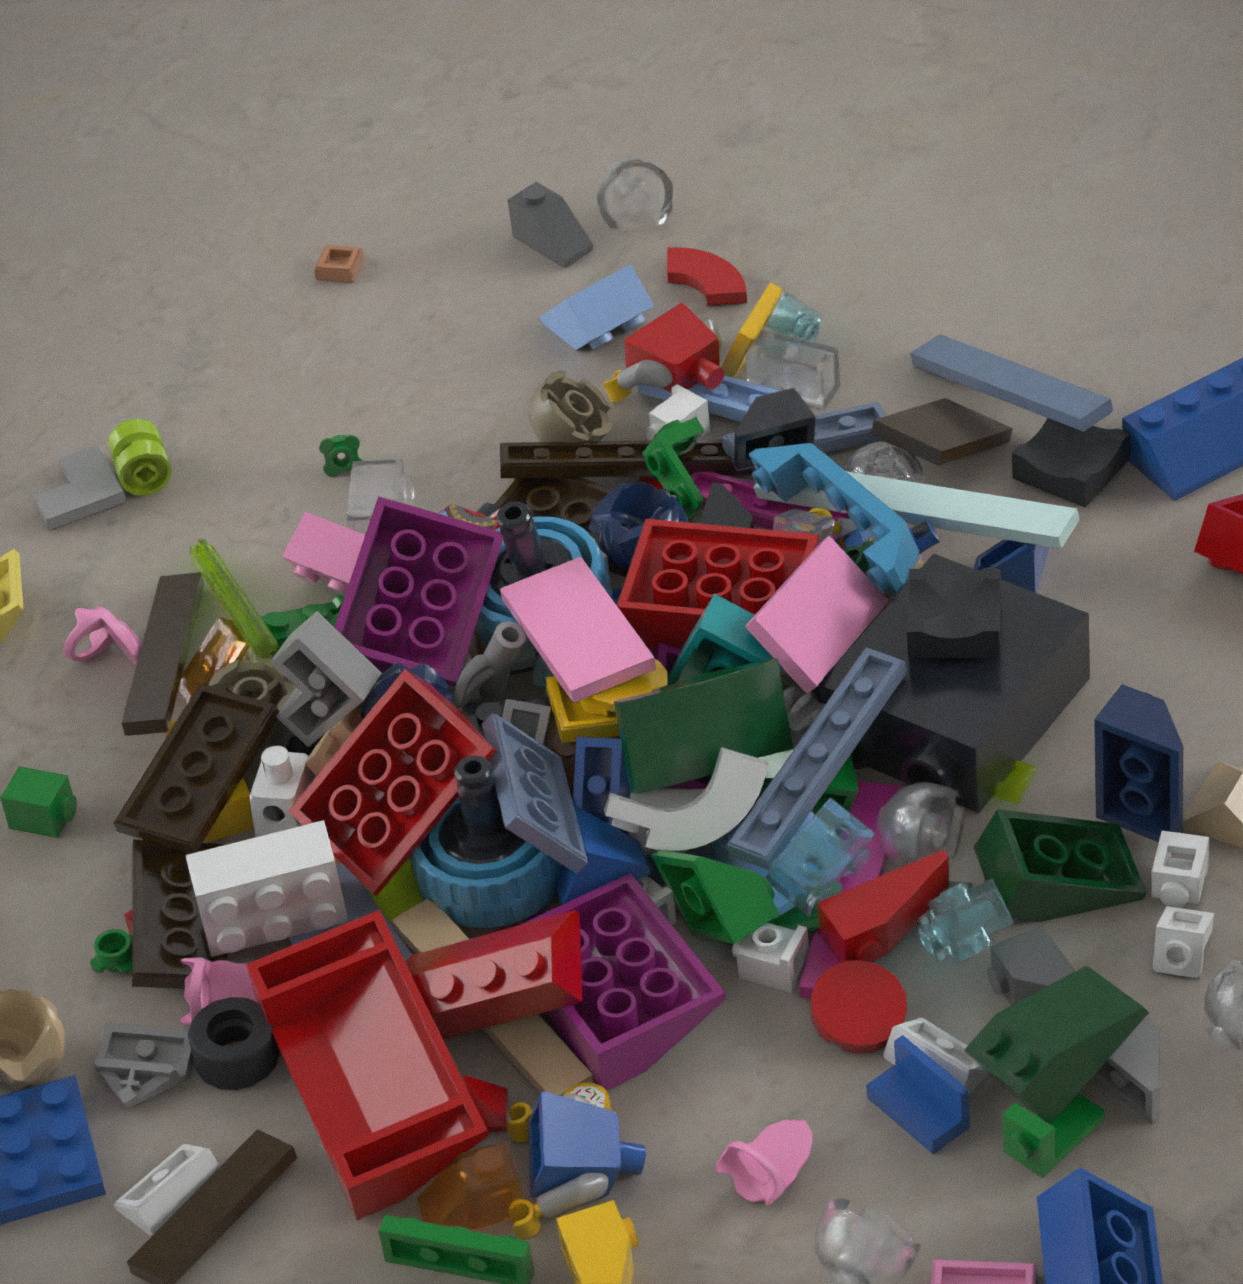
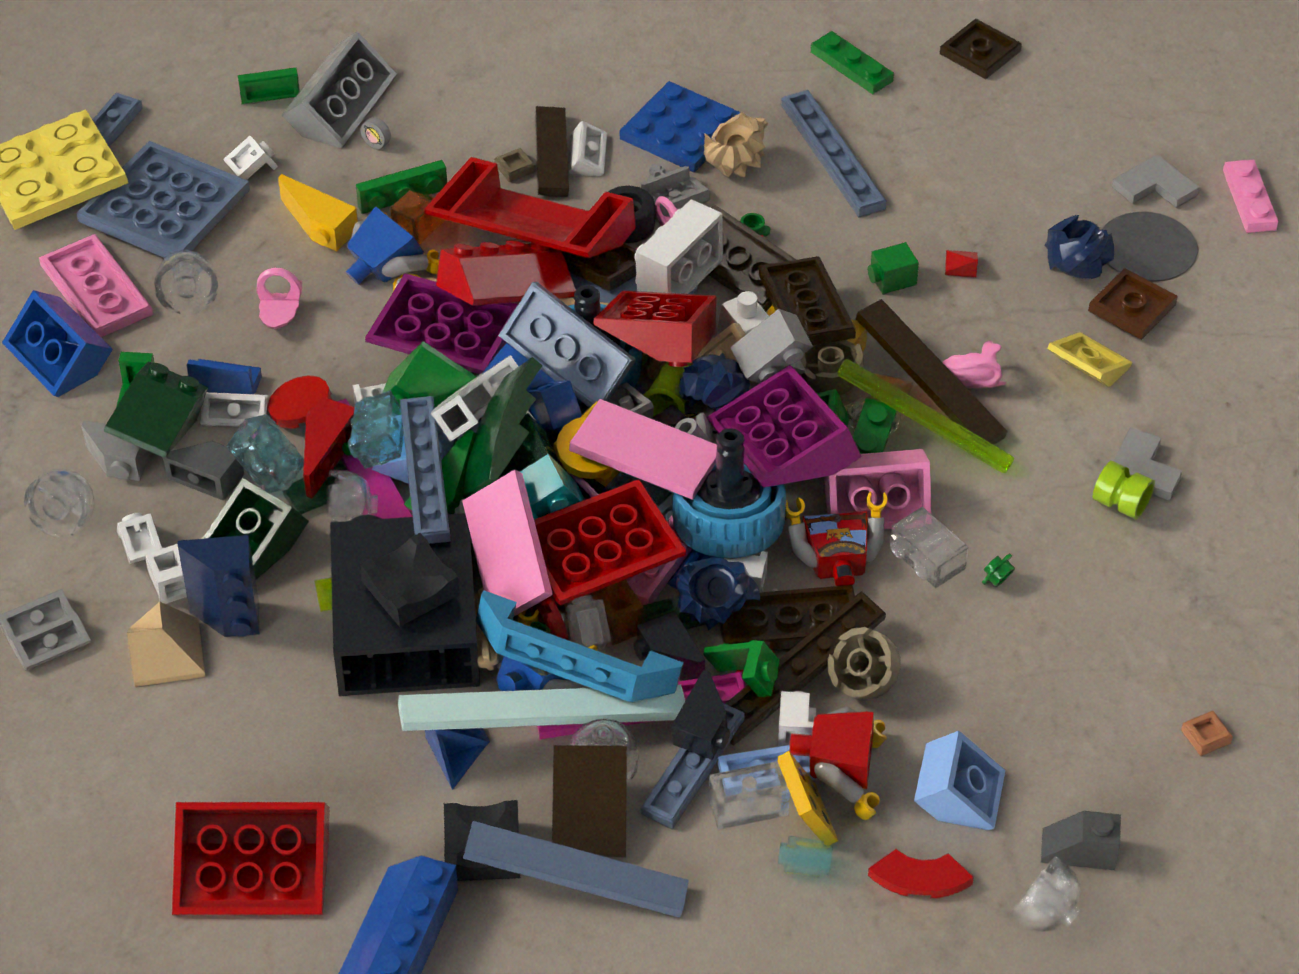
camera: 135 degrees right, 5 degrees up
none -> dark tan tile [494,148,536,182]

